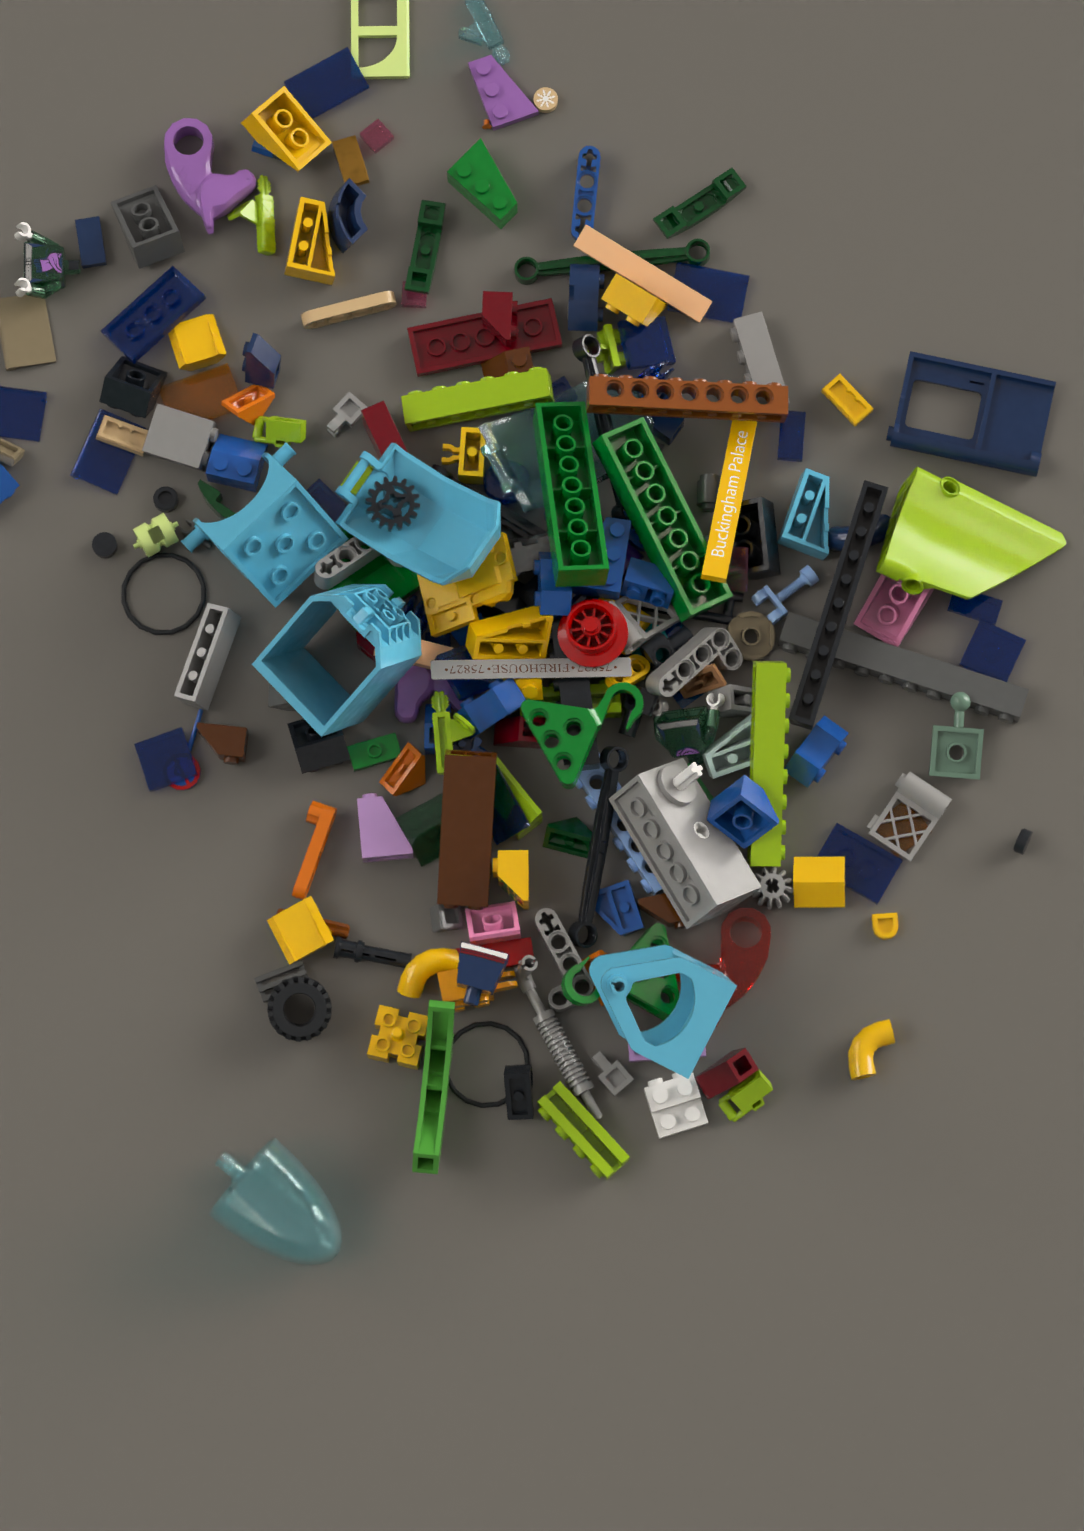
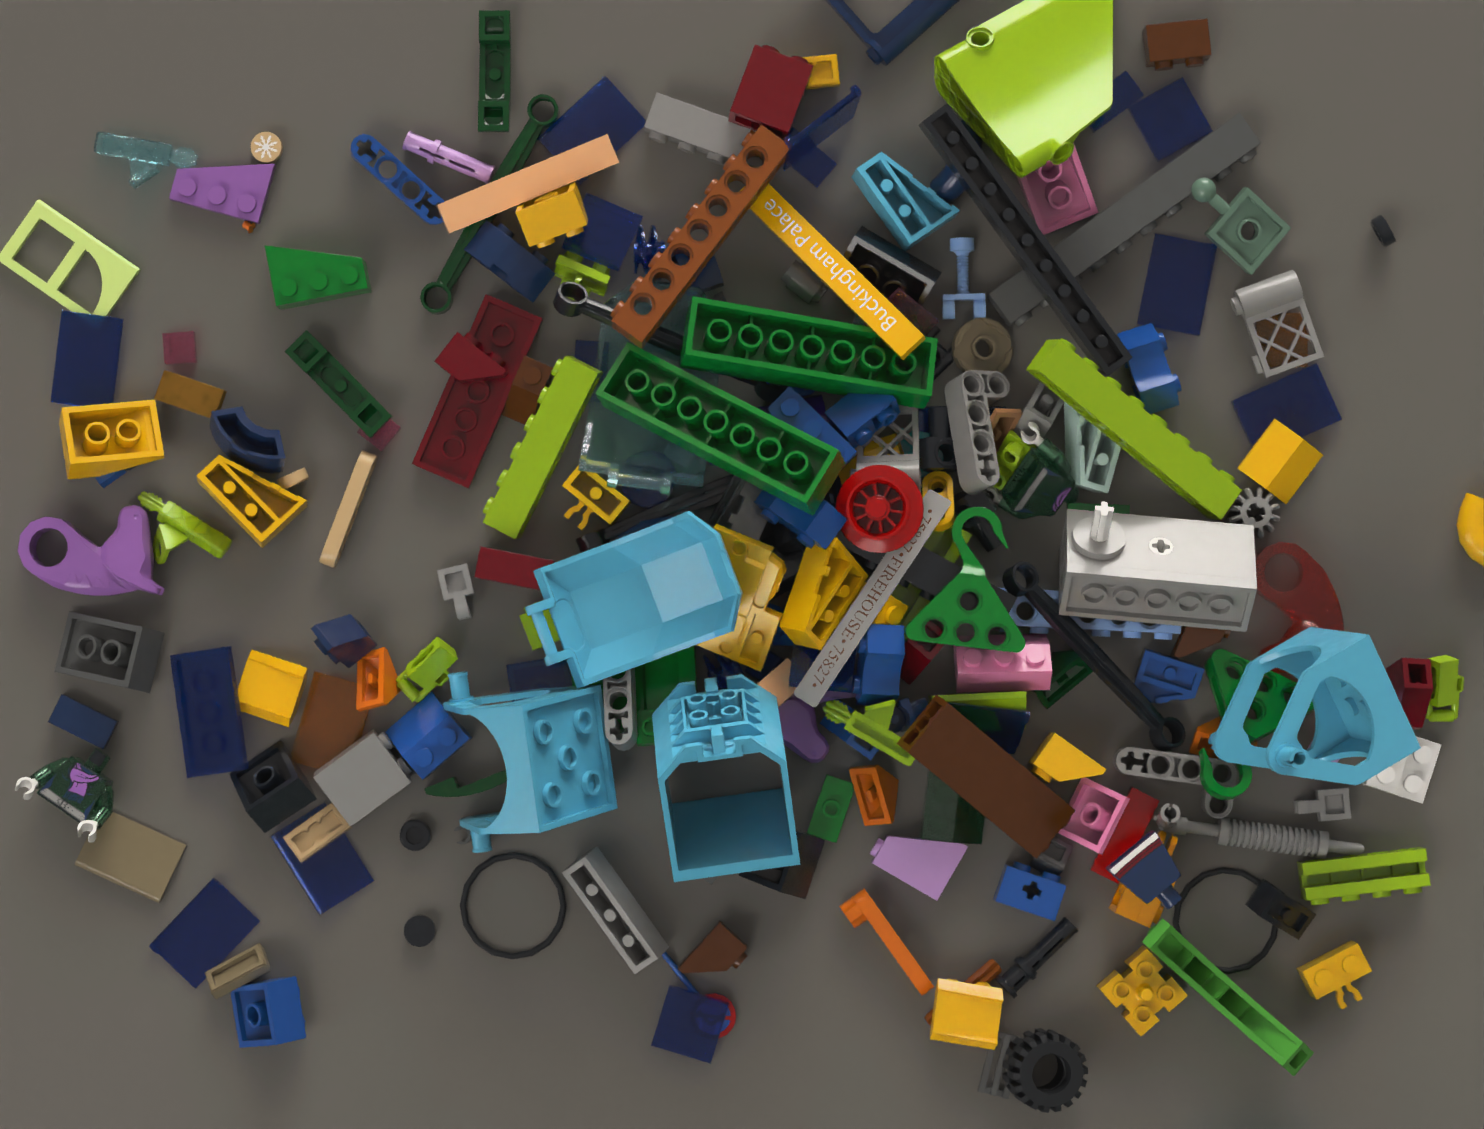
camera: 55 degrees left, 10 degrees up
yellowish green wheel [133,513,179,558] -> none
black gear [365,476,420,532] -> none
yellow cylinder [397,948,459,998] -> none
blue slope [707,775,779,849] -> none
yellow tile [871,913,898,940] -> none
none -> tan tile [276,467,309,489]
none -> lavender pin [402,131,495,184]
none -> dark red brick [728,45,814,142]
none -> clear blue piece [783,85,862,171]
none -> bright pink slope [953,634,1052,693]
none -> lime hips [993,430,1037,490]
none -> blue brick [993,861,1066,921]
none -> clear blue piece [1137,233,1217,336]
none -> reddish brown piece [1142,18,1212,71]
none -> yellow brick [1296,940,1372,1009]

